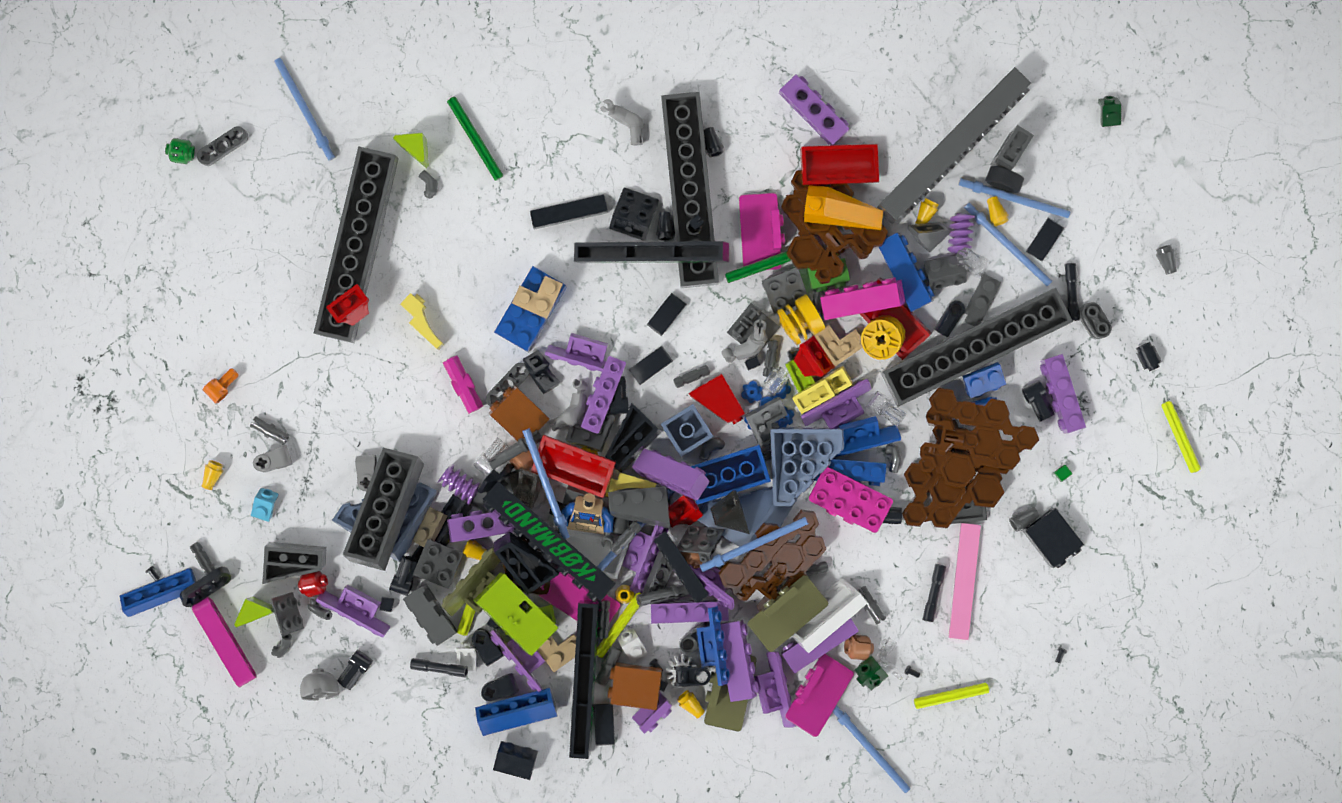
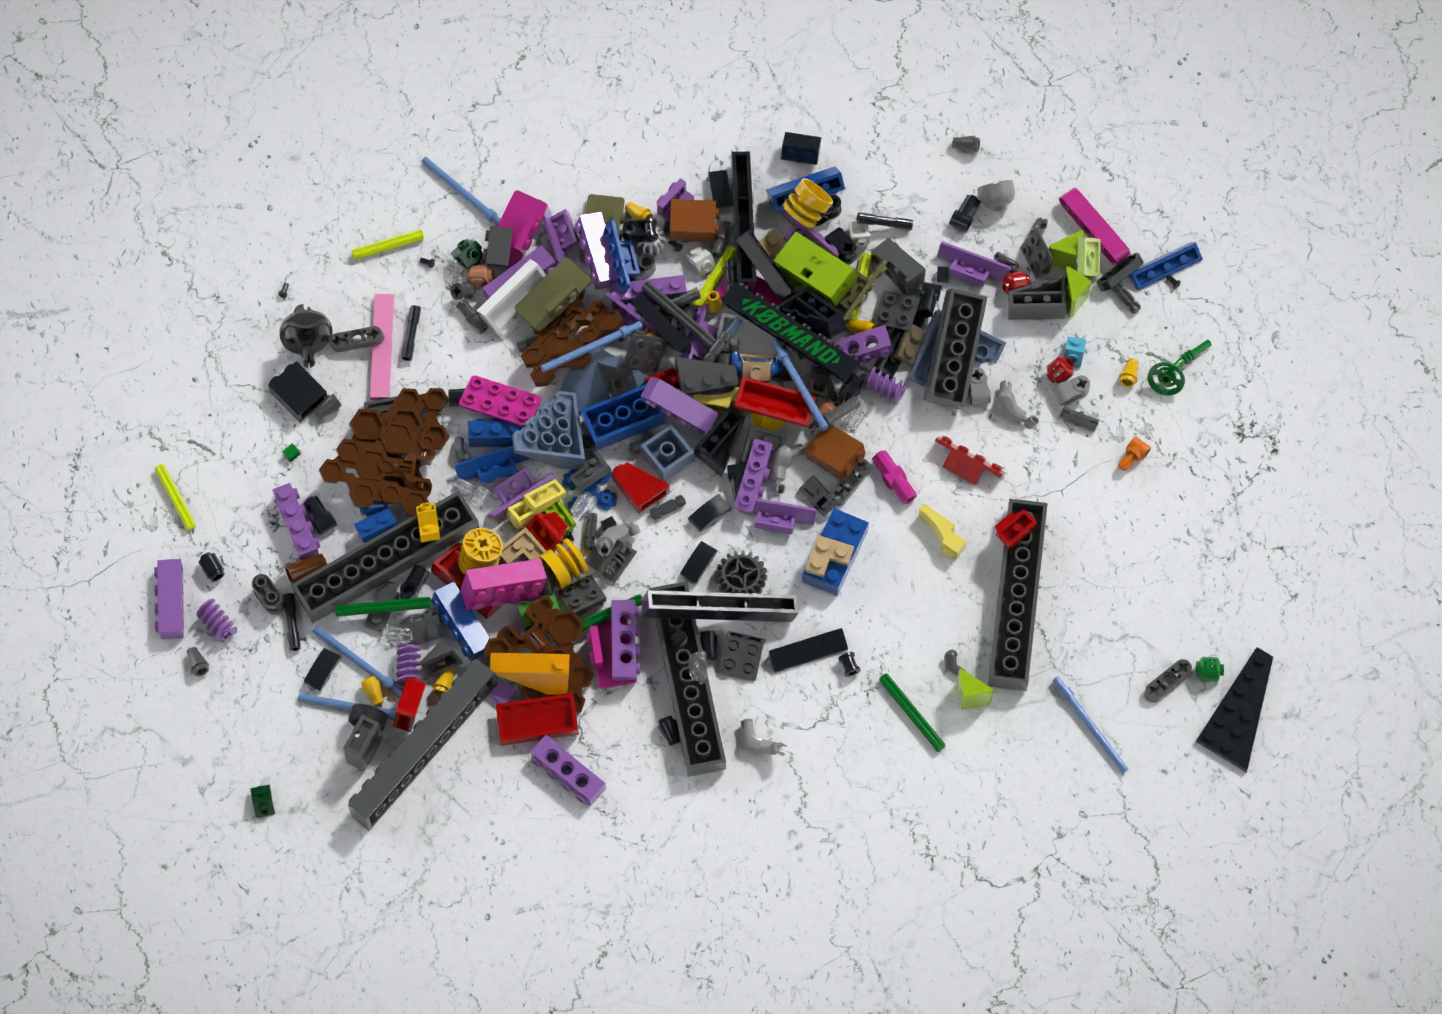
camera: 175 degrees right, 20 degrees down
none -> medium lavender brick [154,559,184,639]
none -> medium lavender piece [196,598,238,642]
none -> dark grey piece [279,304,333,368]
none -> reddish brown plant [284,553,327,584]
none -> dark grey beam [329,326,384,352]
none -> green axle [335,597,431,617]
none -> red slope [392,678,426,732]
none -> yellow slope [416,503,440,542]
none -> dark grey bush [450,282,475,300]
none -> dark grey brick [482,226,513,268]
none -> medium lavender tile [490,680,517,704]
none -> medium lavender brick [611,600,640,681]
none -> dark grey axle [642,281,716,348]
none -> clear bracket [688,651,707,685]
none -> dark grey gear [715,550,767,594]
none -> black slope [737,230,793,300]
none -> yellow wheel [783,178,833,228]
none -> black bush [838,652,861,677]
none -> red bracket [935,436,1006,485]
none -> dark grey cone [952,135,980,154]
none -> light grey arm [997,380,1039,429]
none -> red head [1046,356,1075,384]
none -> lime slope [1064,267,1092,317]
none -> yellowish green tile [1077,237,1101,276]
none -> green dish [1147,339,1212,396]
none -> black wing [1196,647,1273,772]

